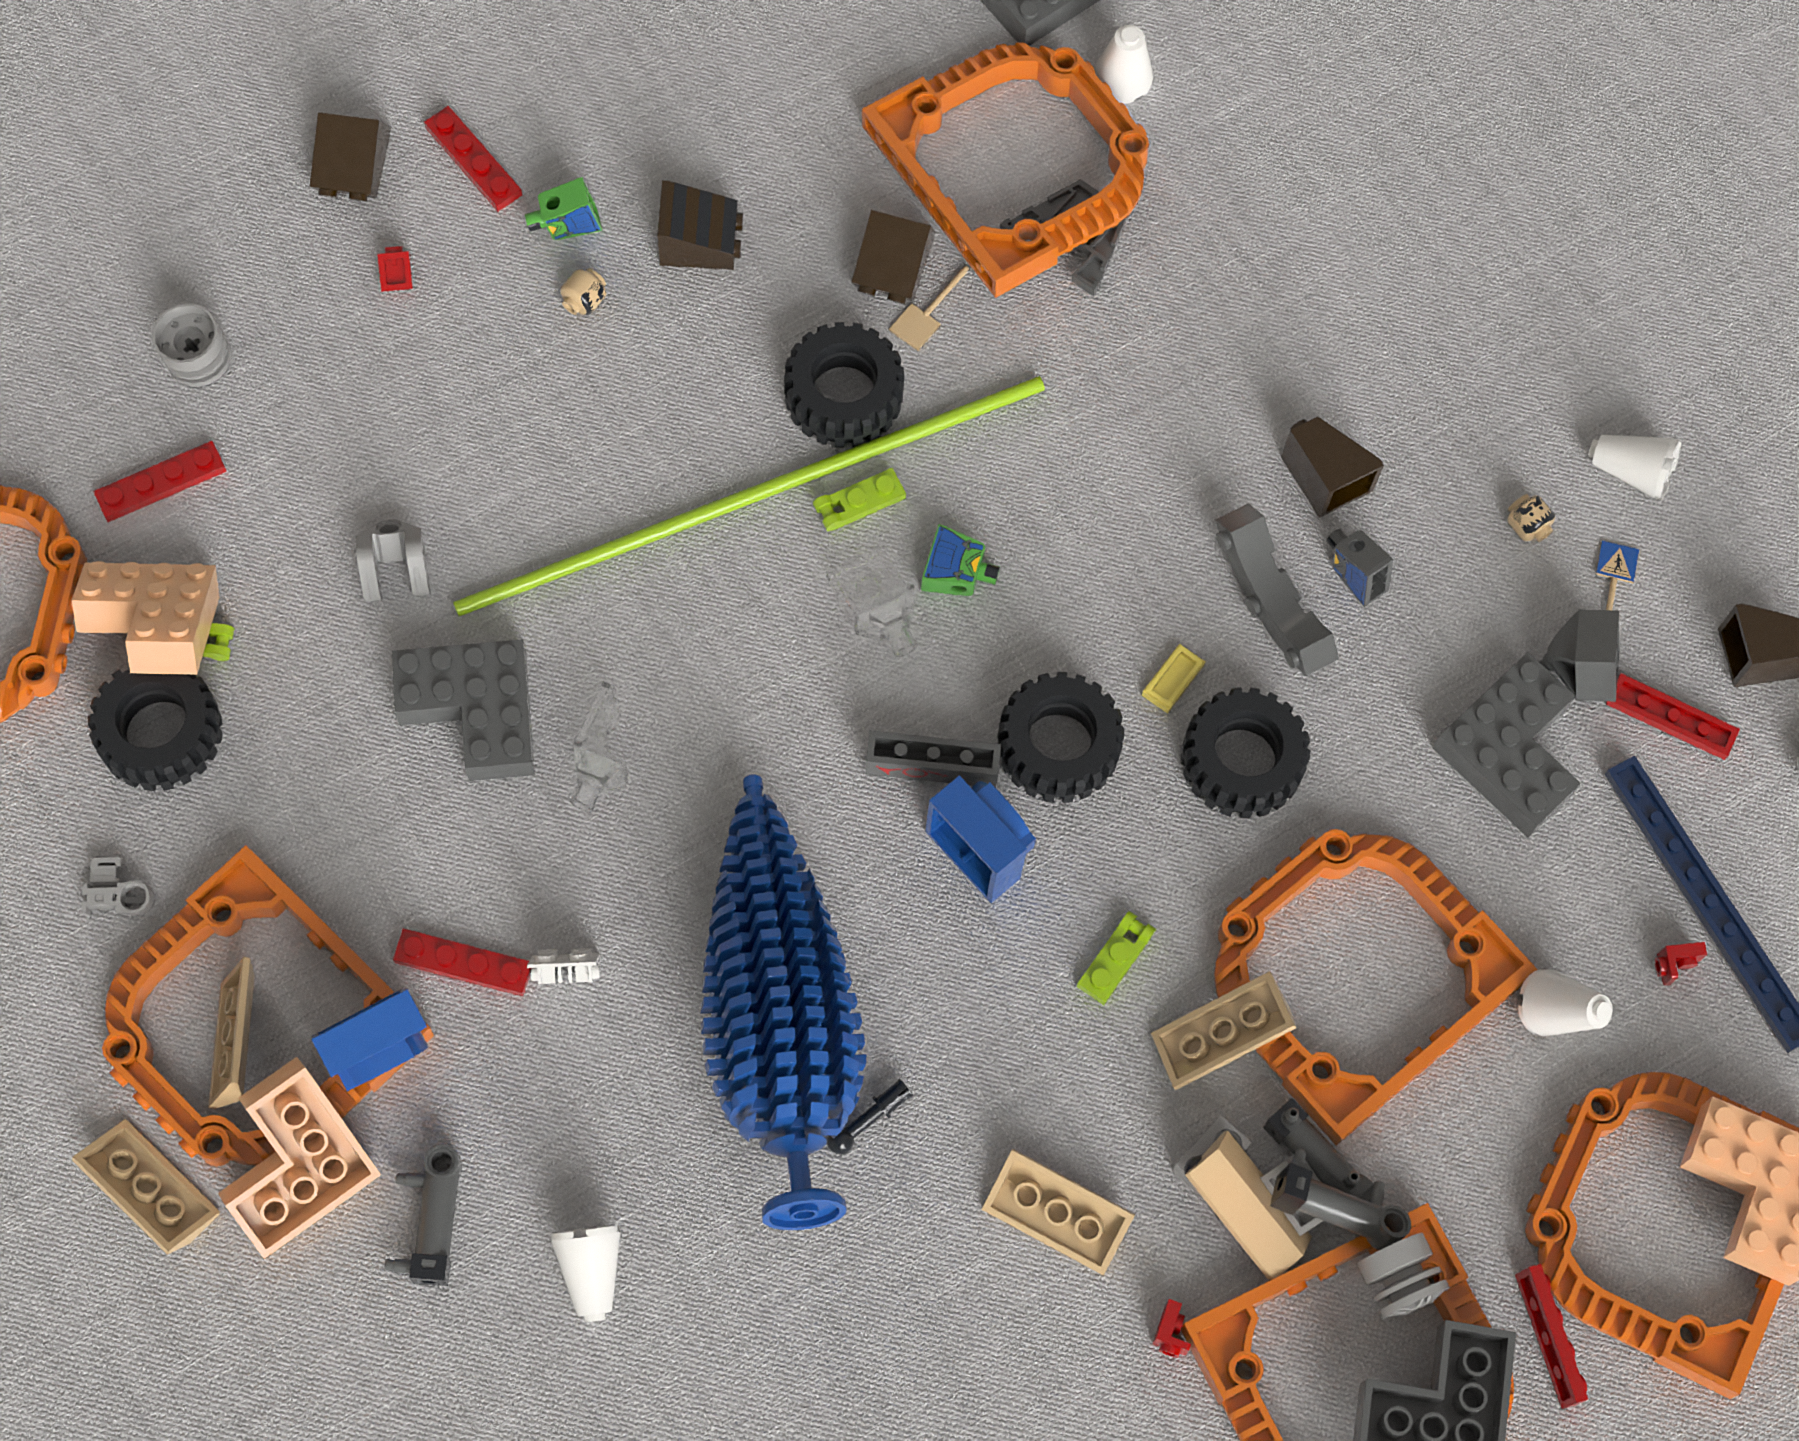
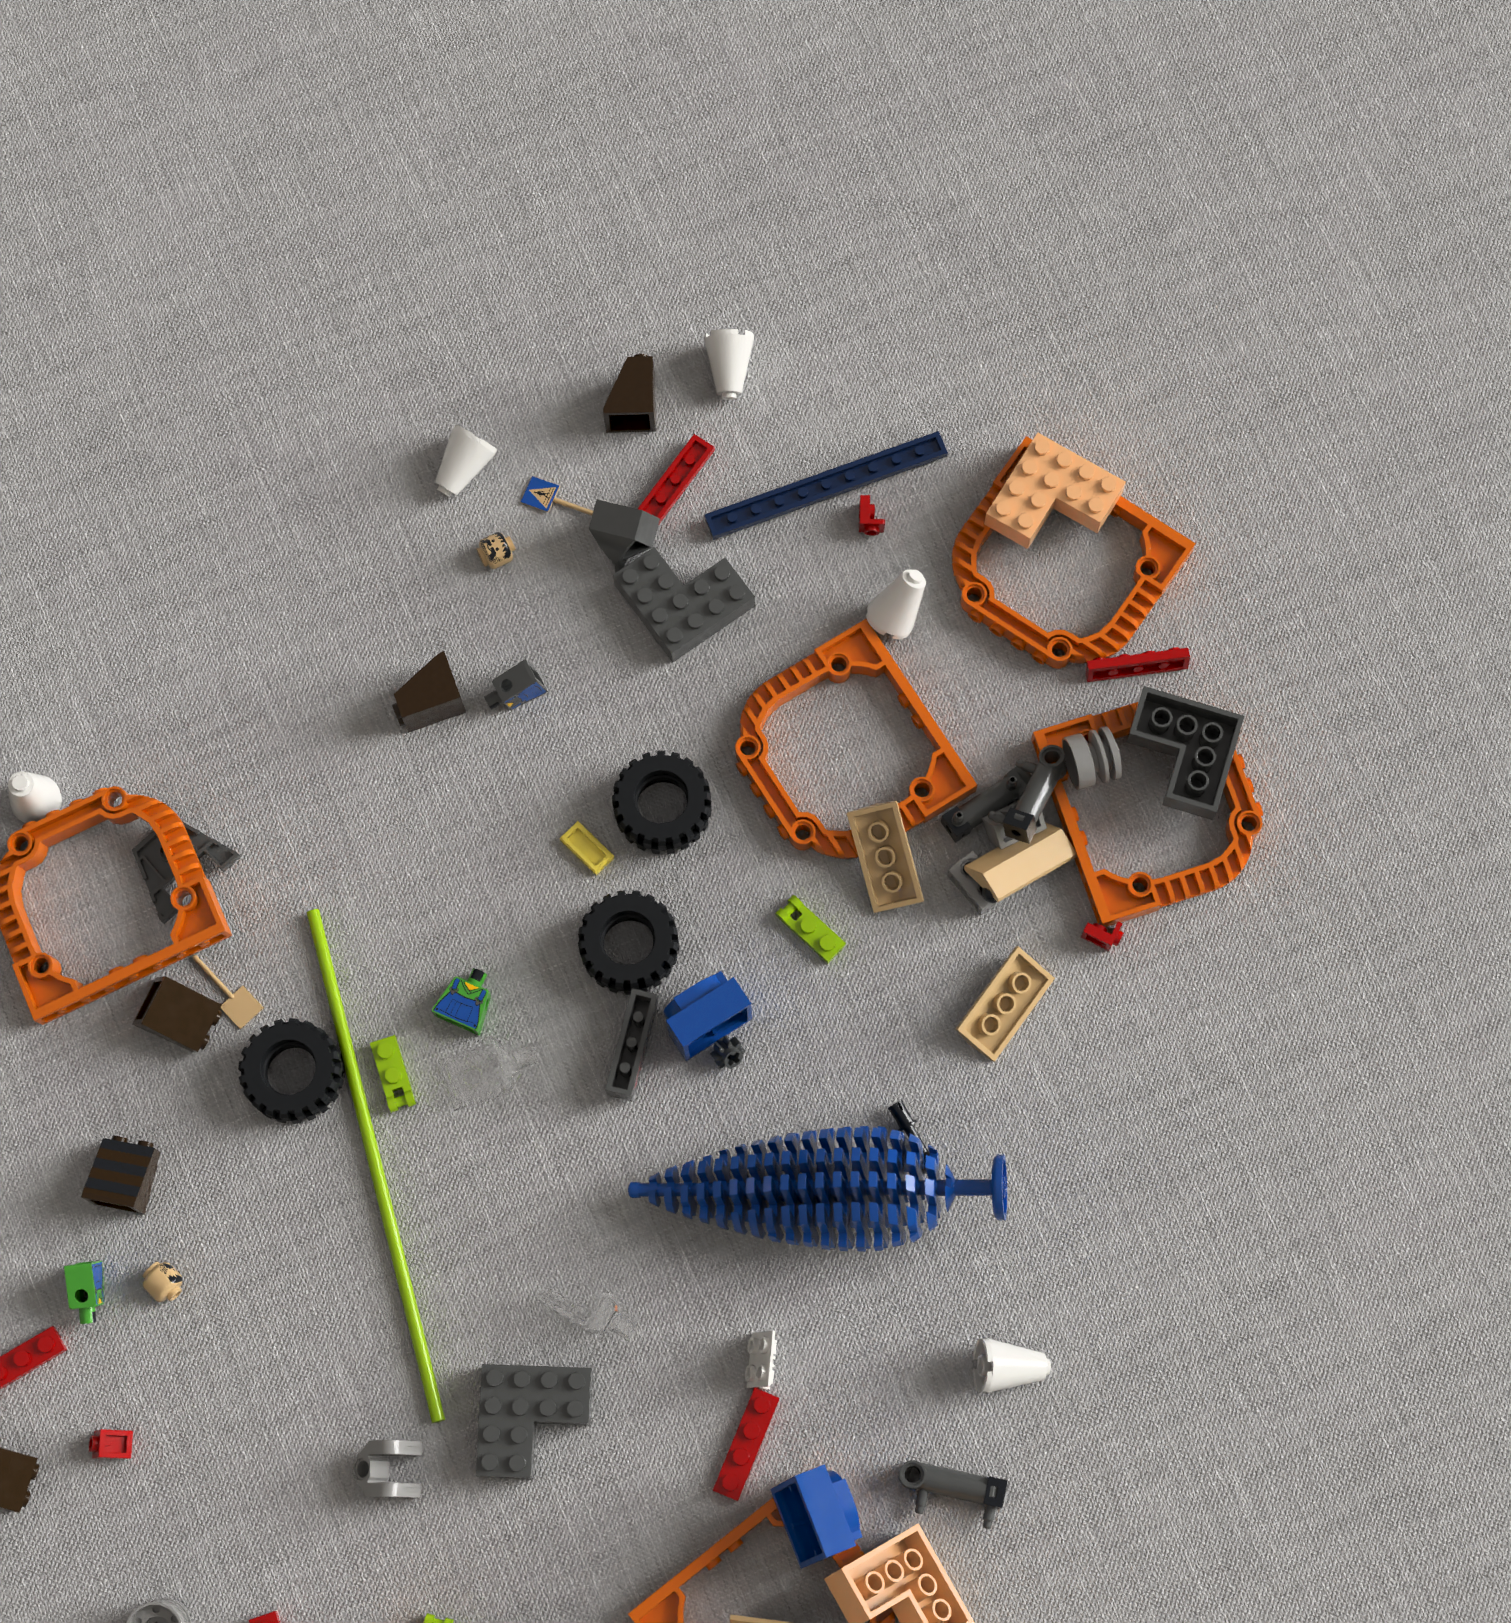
camera: 75 degrees left, 5 degrees up
dark grey brick [1215,504,1339,676] -> none
none -> dark grey gear [710,1036,745,1069]

